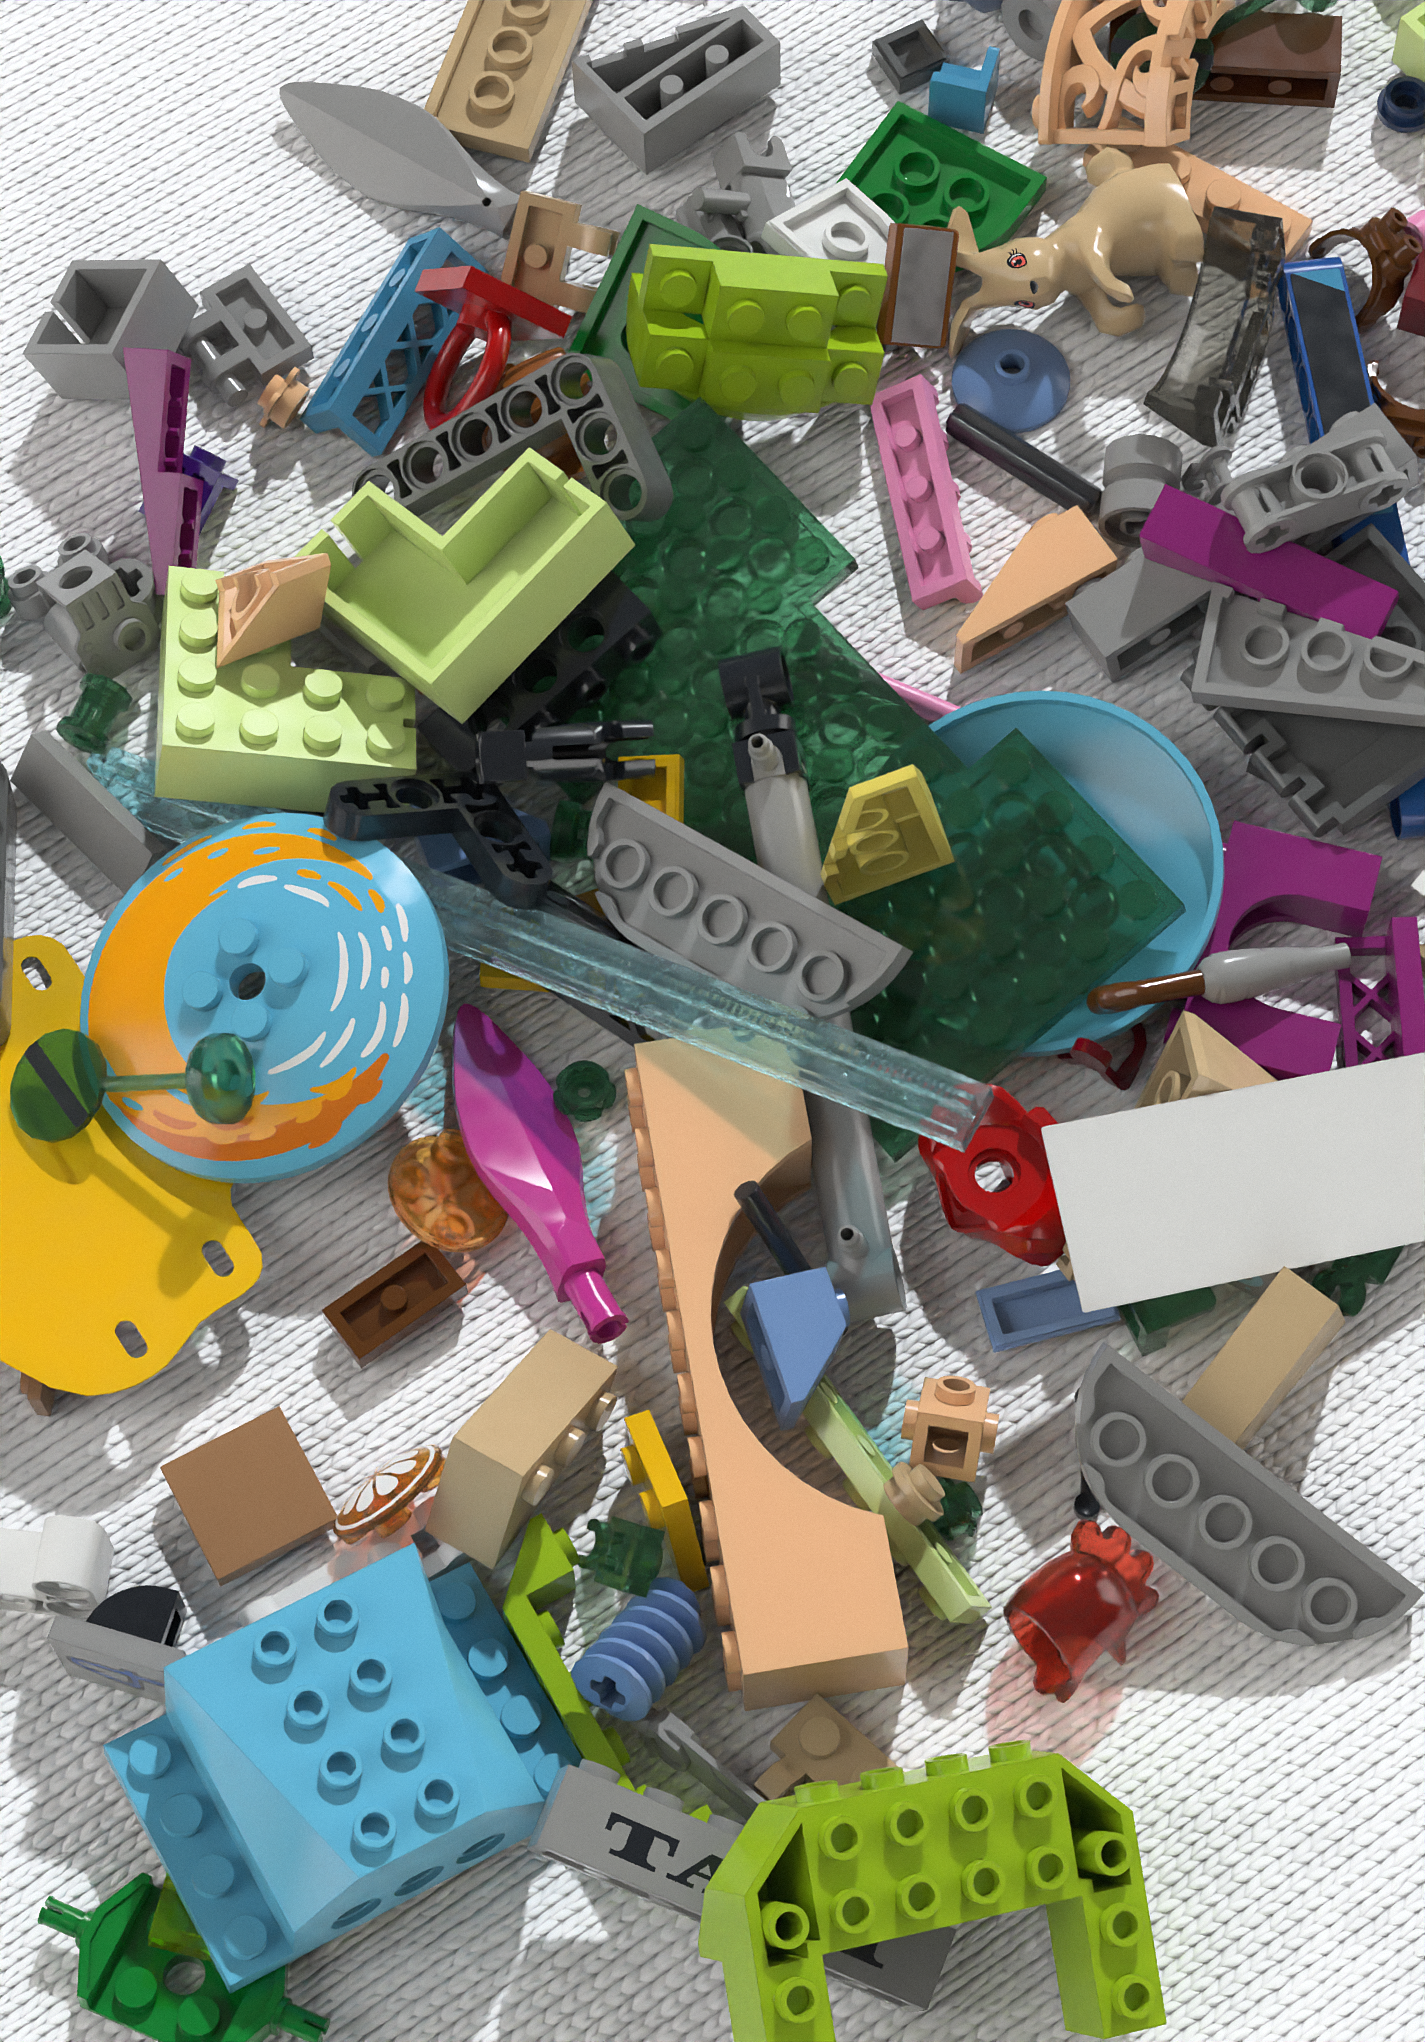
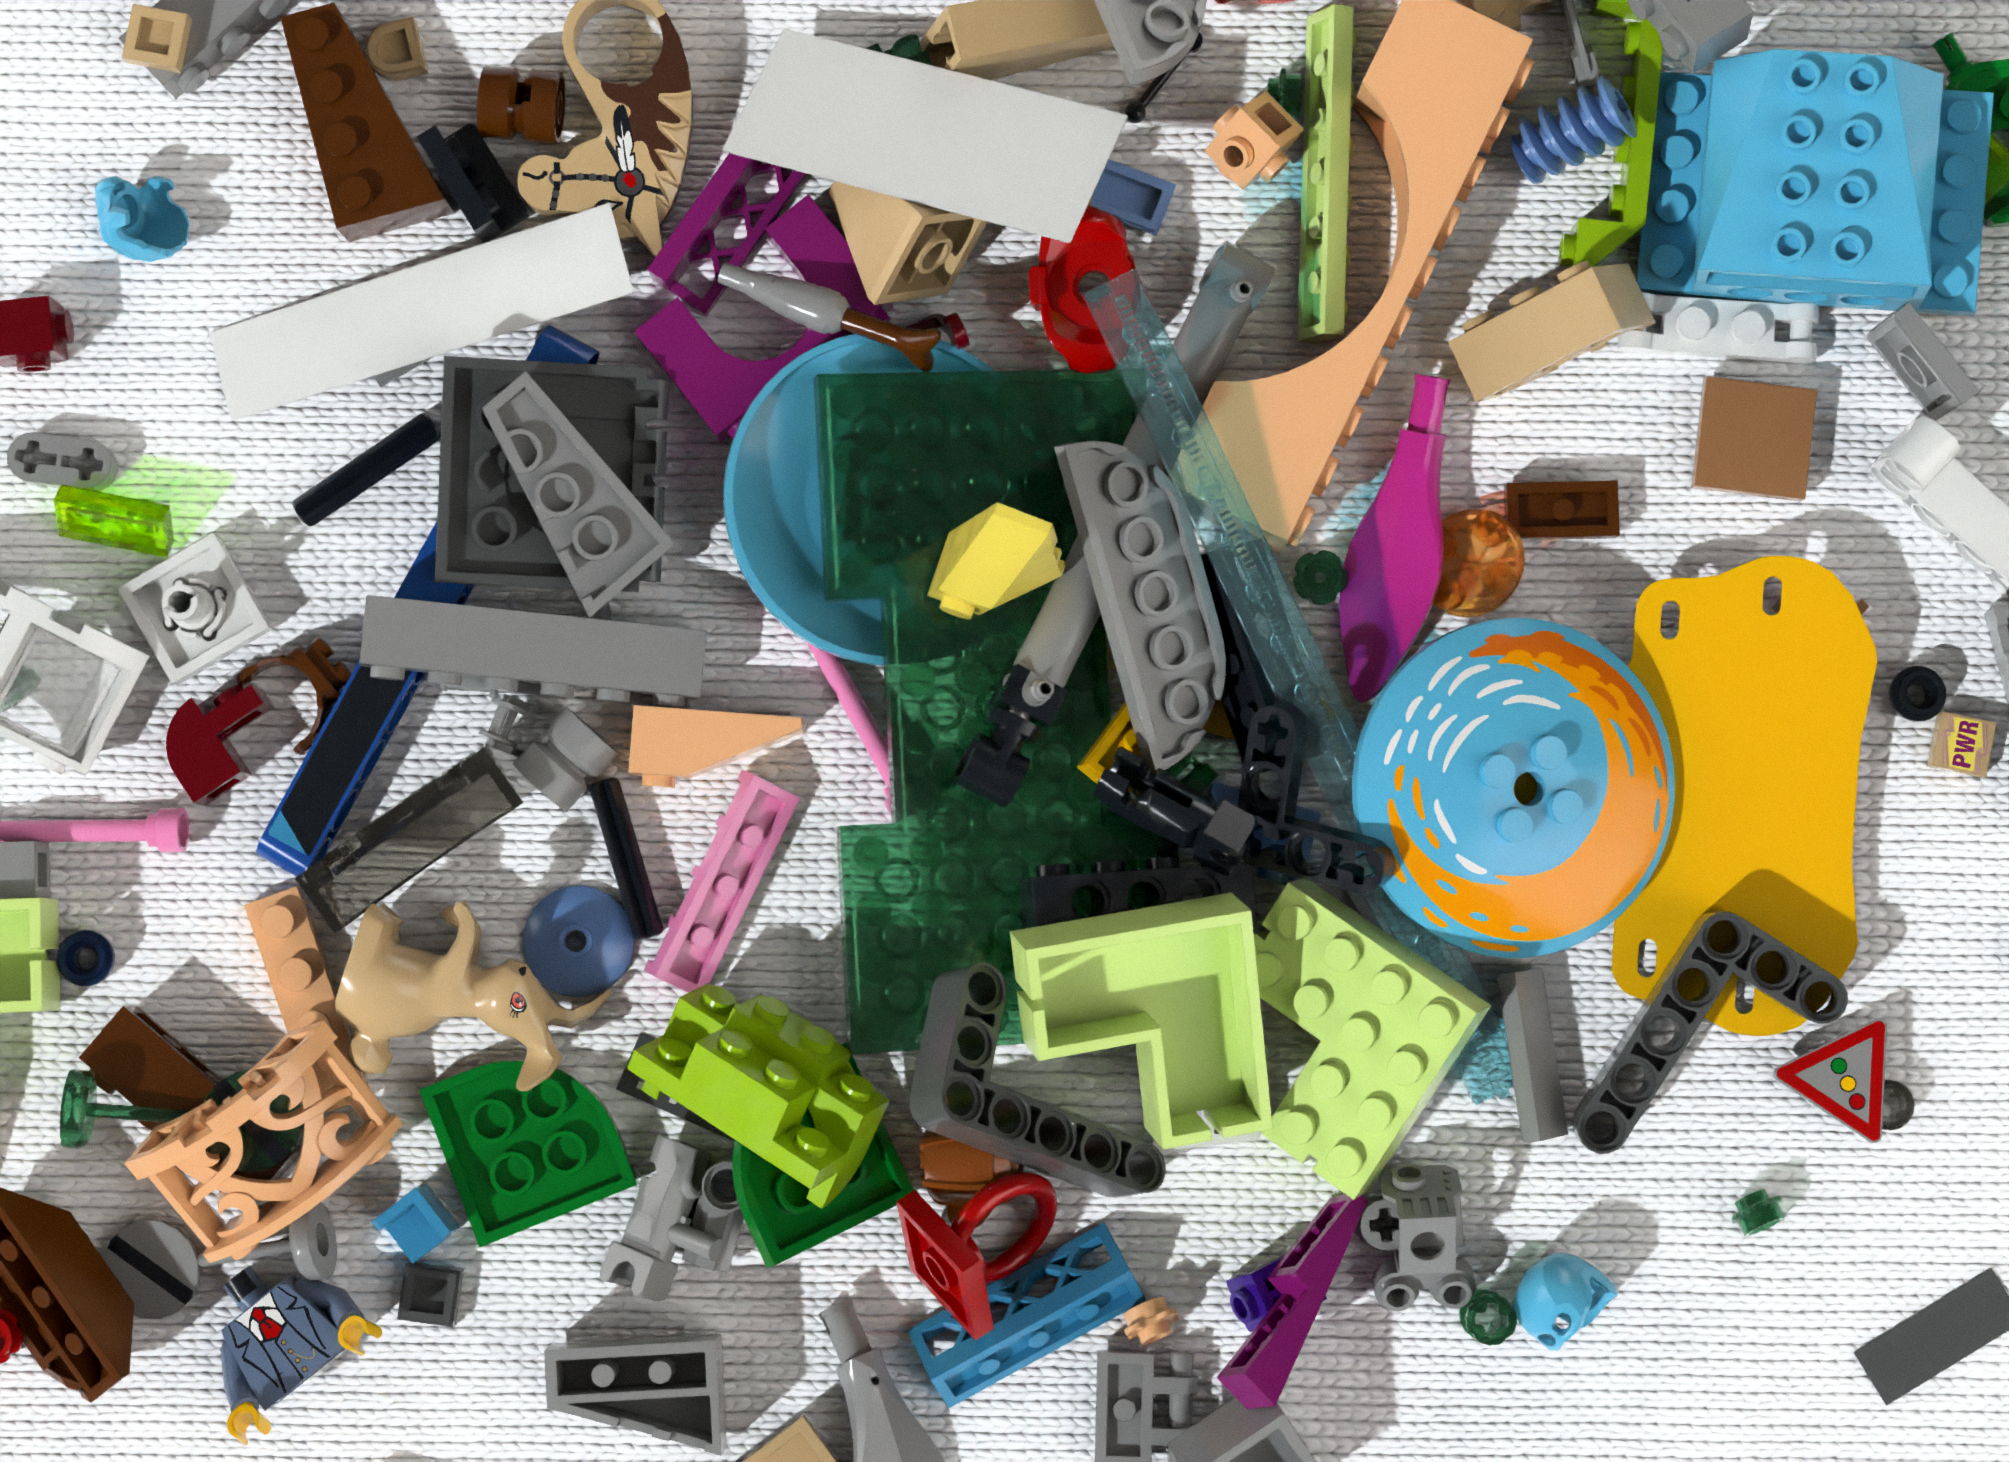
camera: 145 degrees left, 20 degrees up
clear green piece [10,1028,256,1143] -> none
clear green bush [56,673,133,755] -> none
black brick [86,1585,187,1648] -> none
light nougat slope [215,553,331,668] -> none
clear orange dish [333,1444,446,1545] -> none
tan plate [501,190,620,313] -> none
clear green plate [578,1516,665,1598] -> none
yellow wing [620,1409,709,1592] -> none
black bar [734,1180,849,1337] -> none
medium blue slope [740,1267,850,1431] -> none
white tile [761,178,895,266] -> none
flat silver slope [877,223,959,349] -> none
tan plate [883,1461,945,1527] -> none
magenta slope [1139,484,1399,640] -> none
light grey piece [1220,429,1410,553] -> none
reddish brown helmet [1308,208,1422,334] -> none

